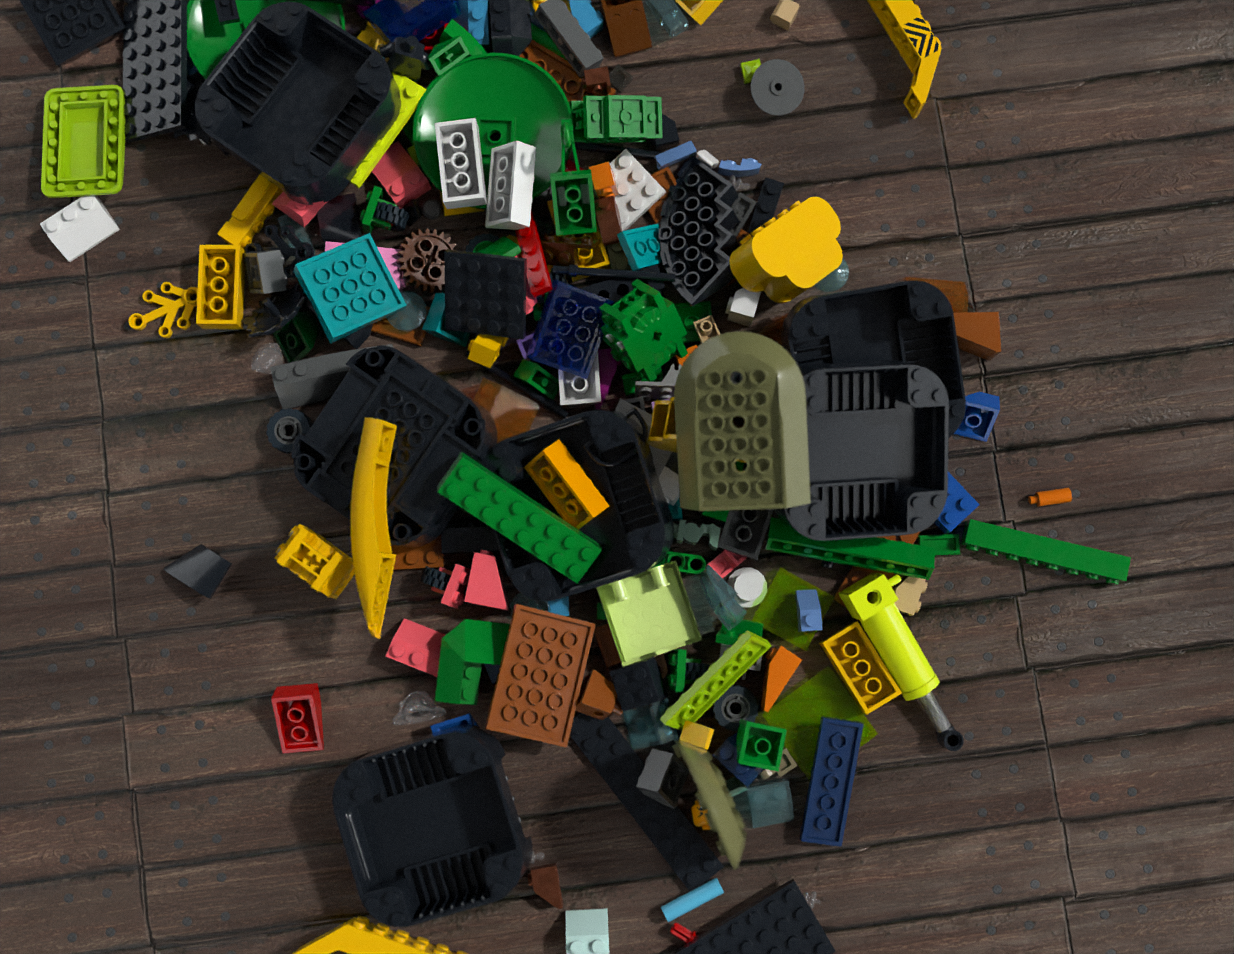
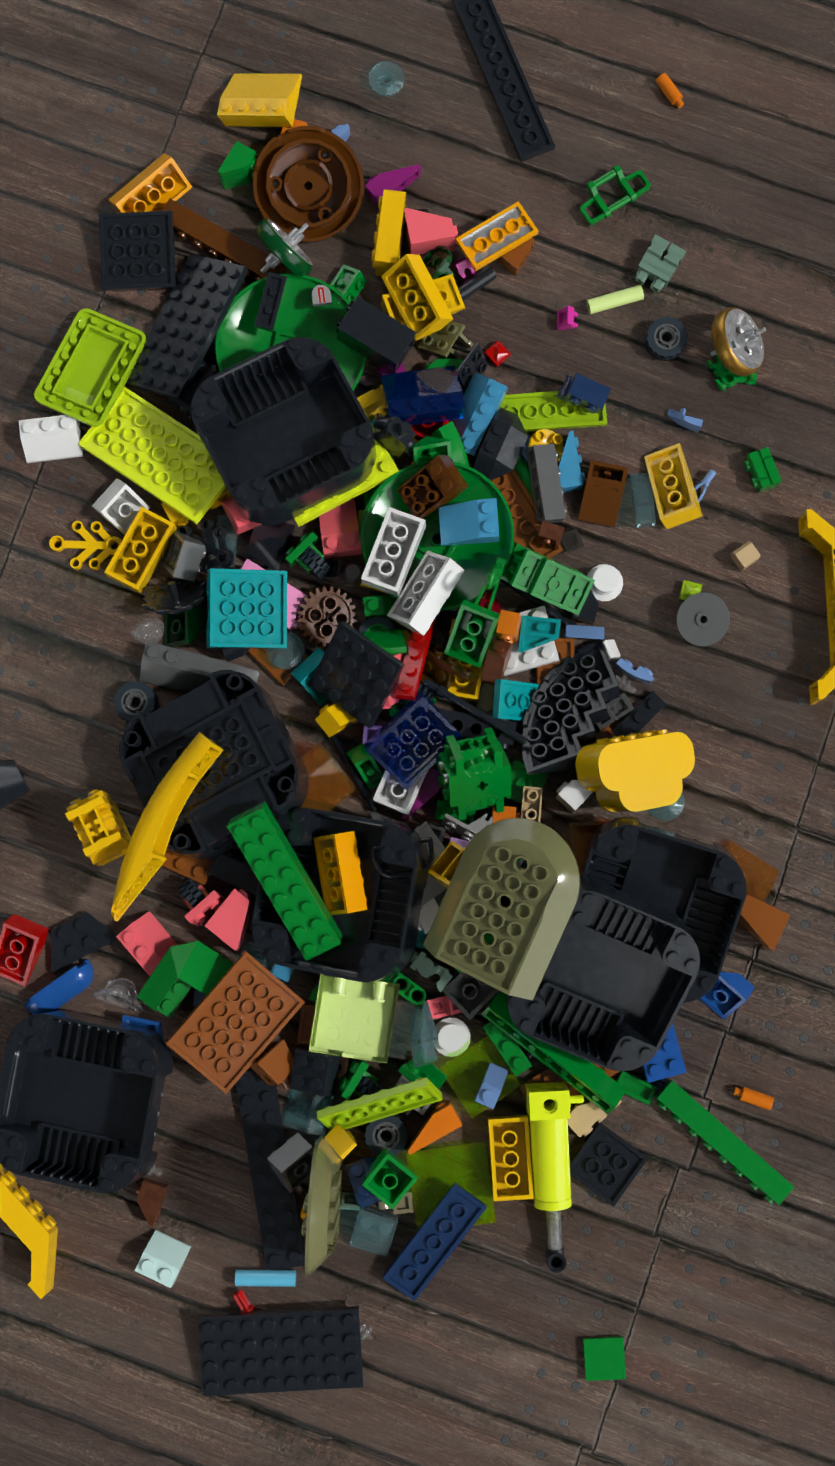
camera: 30 degrees right, 0 degrees up
none -> blue brick [23,959,94,1015]
none -> black wing [51,912,118,973]
none -> neon yellow plate [78,387,226,525]
none -> white slope [92,478,150,535]
none -> green slope [363,595,396,621]
none -> reddish brown slope [397,455,469,519]
none -> dark azure slope [439,498,499,546]
none -> green brick [482,1021,532,1077]
none -> teal wing [518,615,561,653]
none -> black plate [570,1122,648,1207]
none -> green tile [583,1336,626,1381]
none -> white piece [587,564,623,601]

